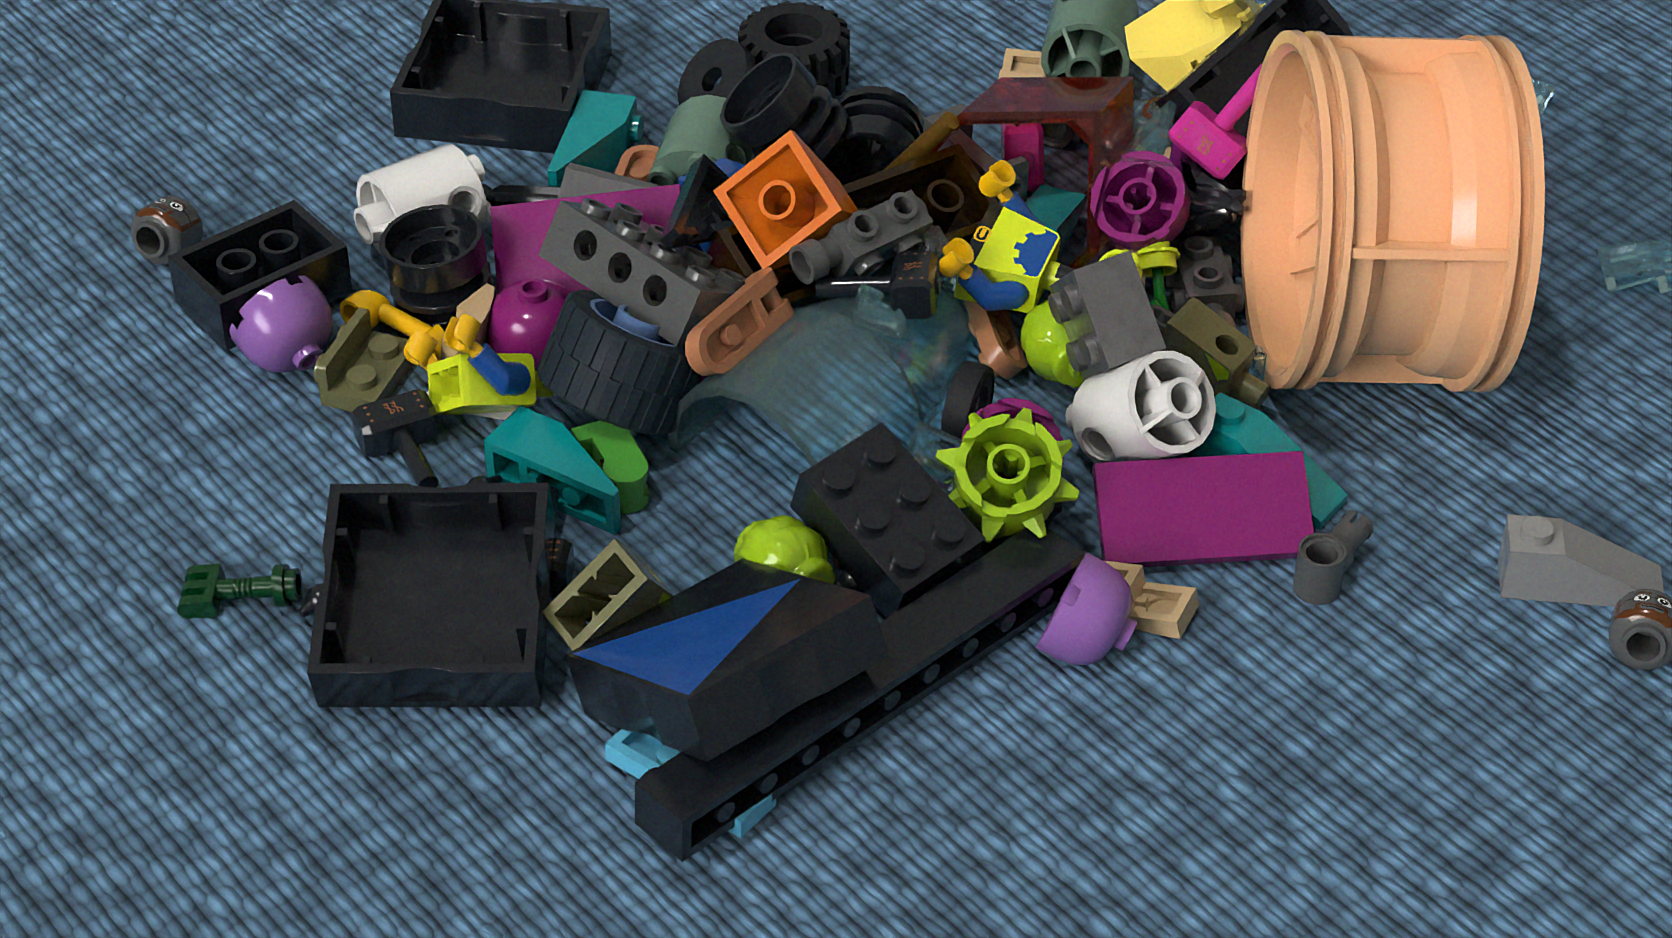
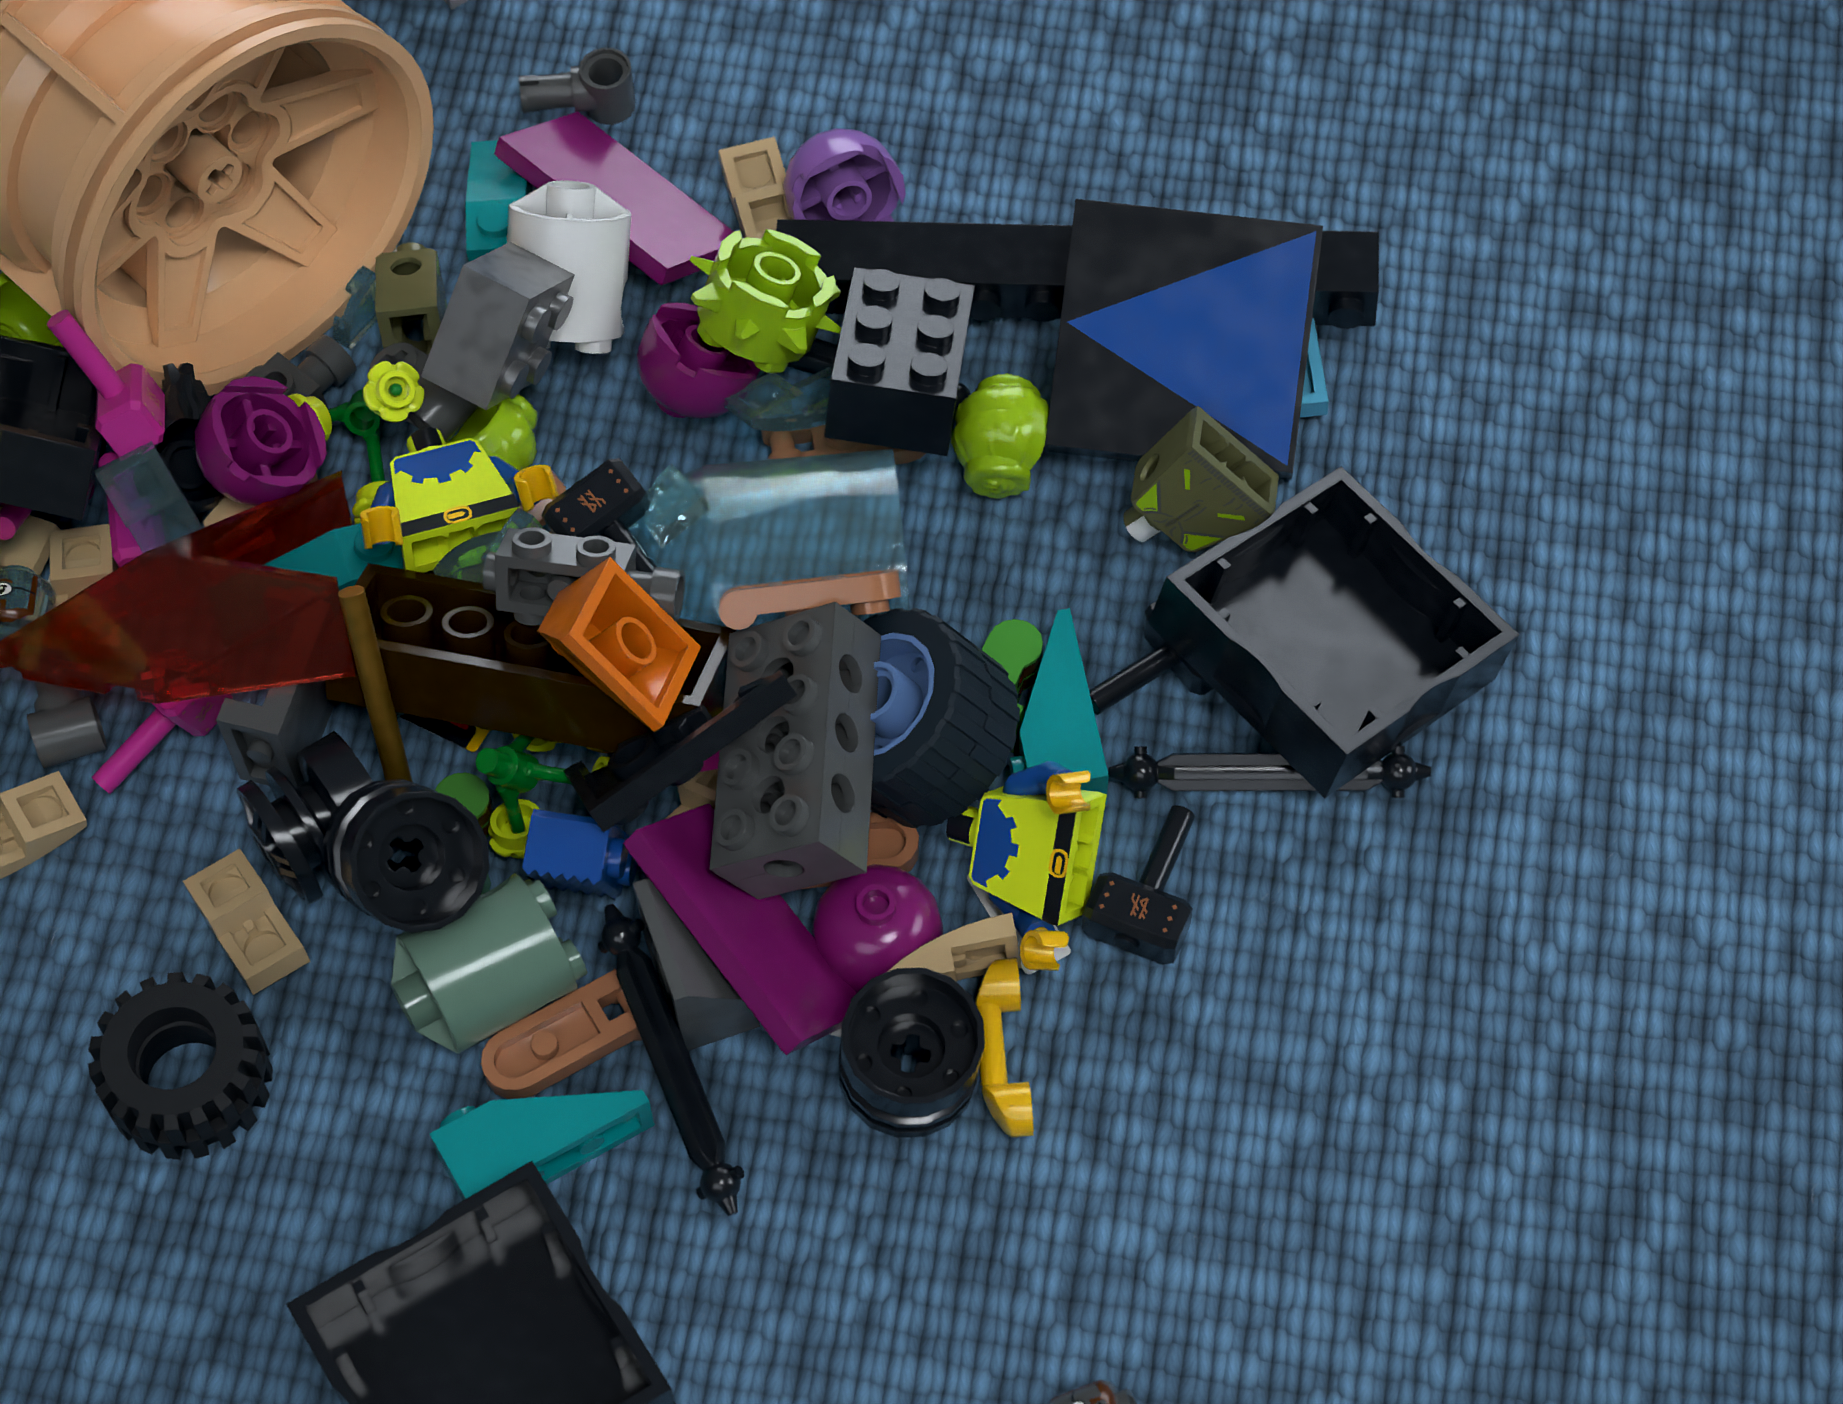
camera: 130 degrees left, 20 degrees up
black brick [168,200,353,351] -> none
dark green hinge [177,563,303,619] -> none
medium lavender cylinder [229,276,333,372] -> none
olive bracket [314,308,413,412] -> none
white cylinder [354,144,492,257] -> none
black tile [677,38,756,105] -> none
black tyre [941,361,995,449] -> none

